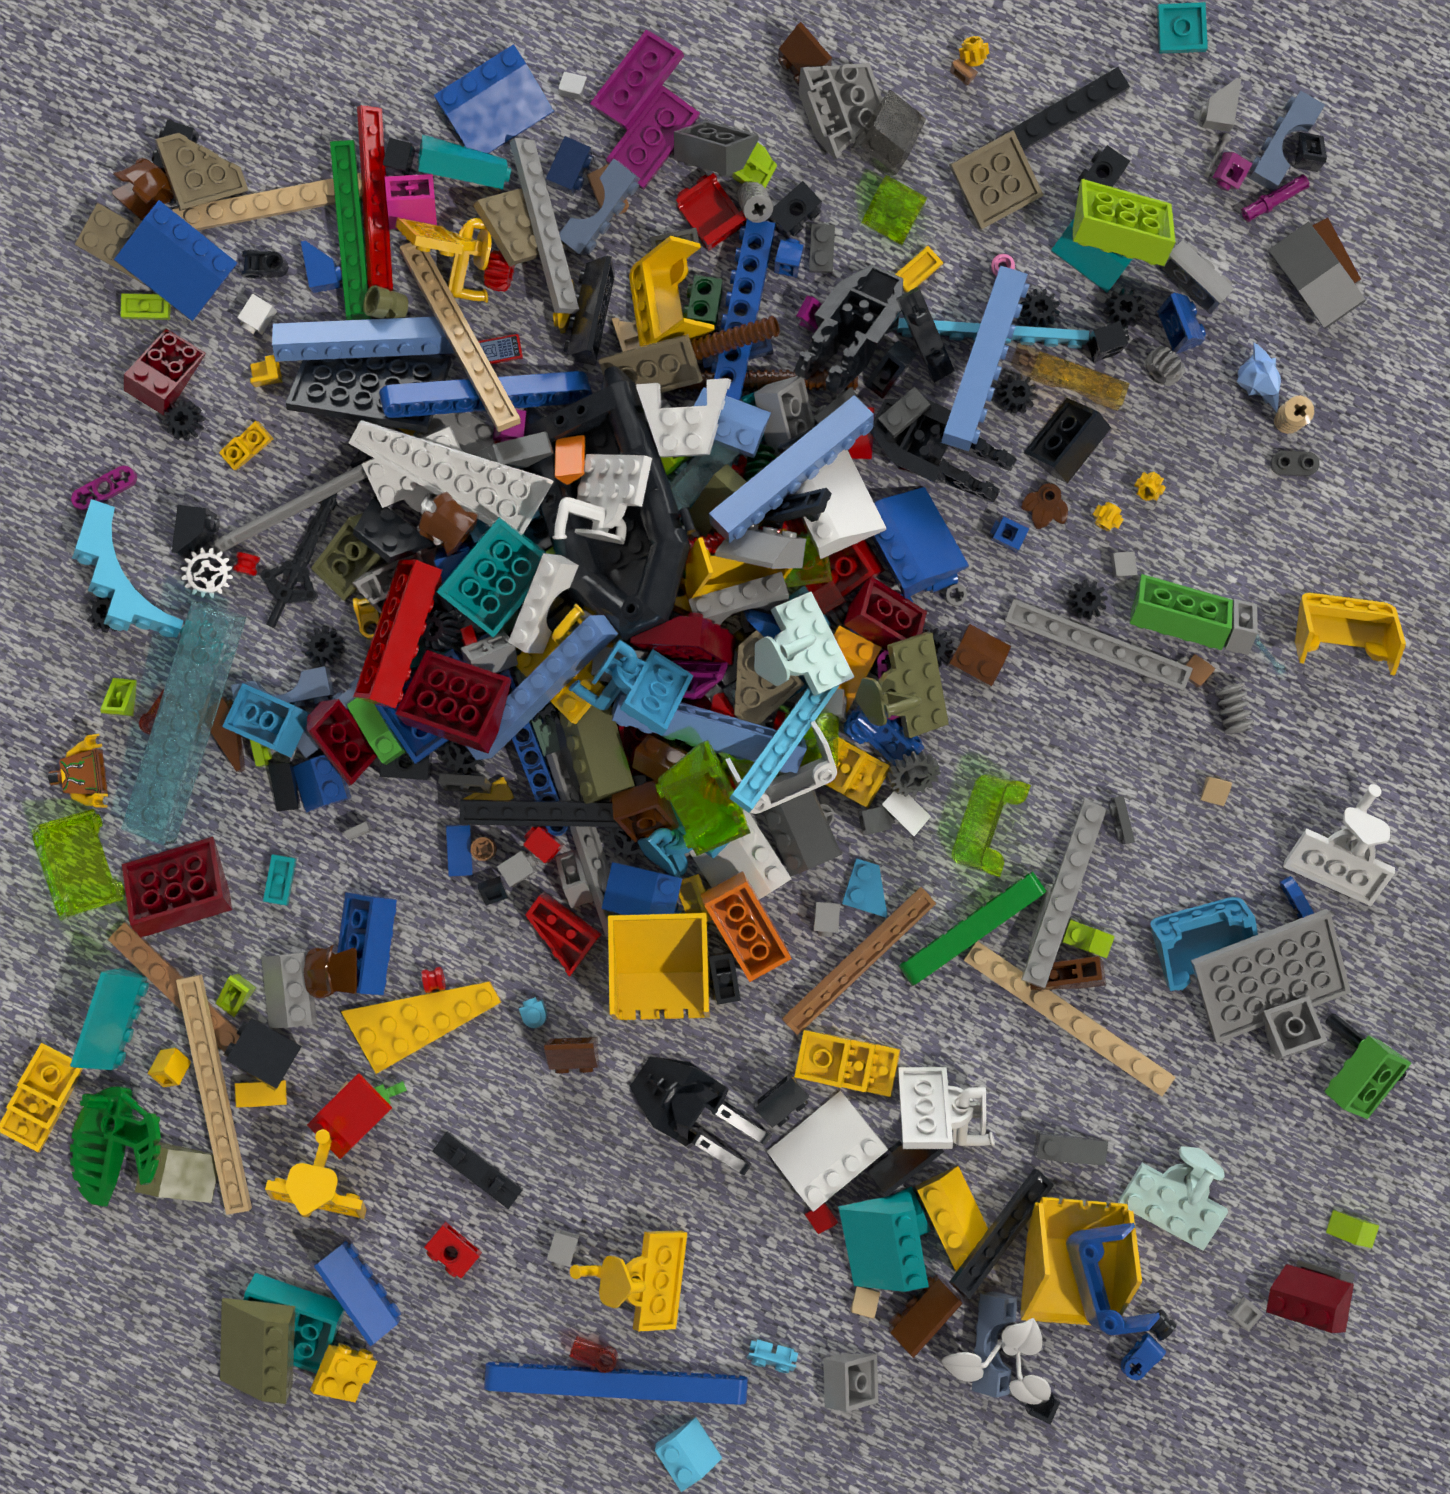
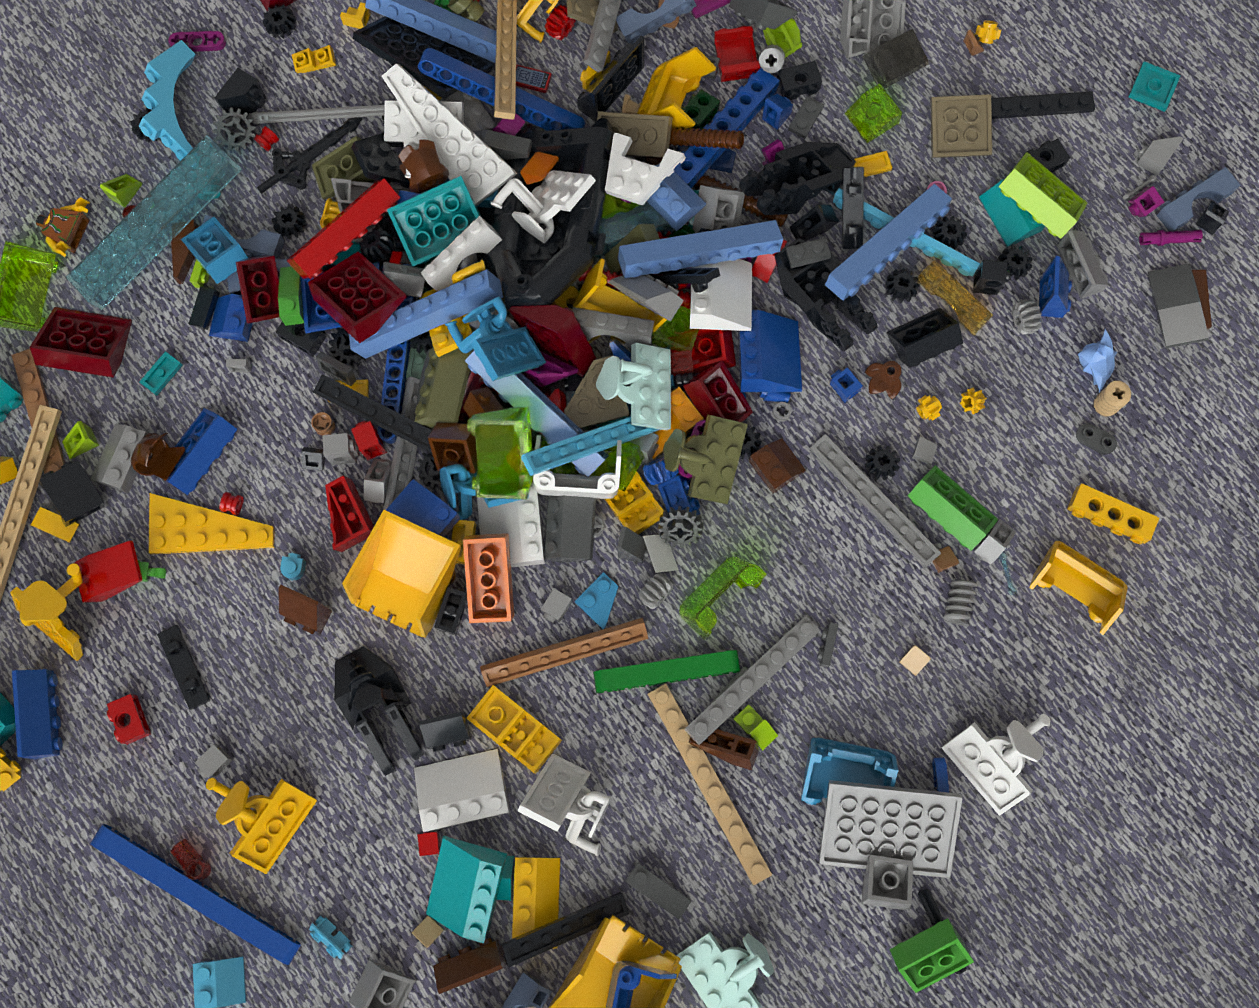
camera: 25 degrees right, 10 degrees down
blue slope [446,824,473,876] -> none
black slope [868,1140,944,1197] -> none
none -> light grey gear [639,573,673,609]
none -> yellow brick [1067,483,1160,544]

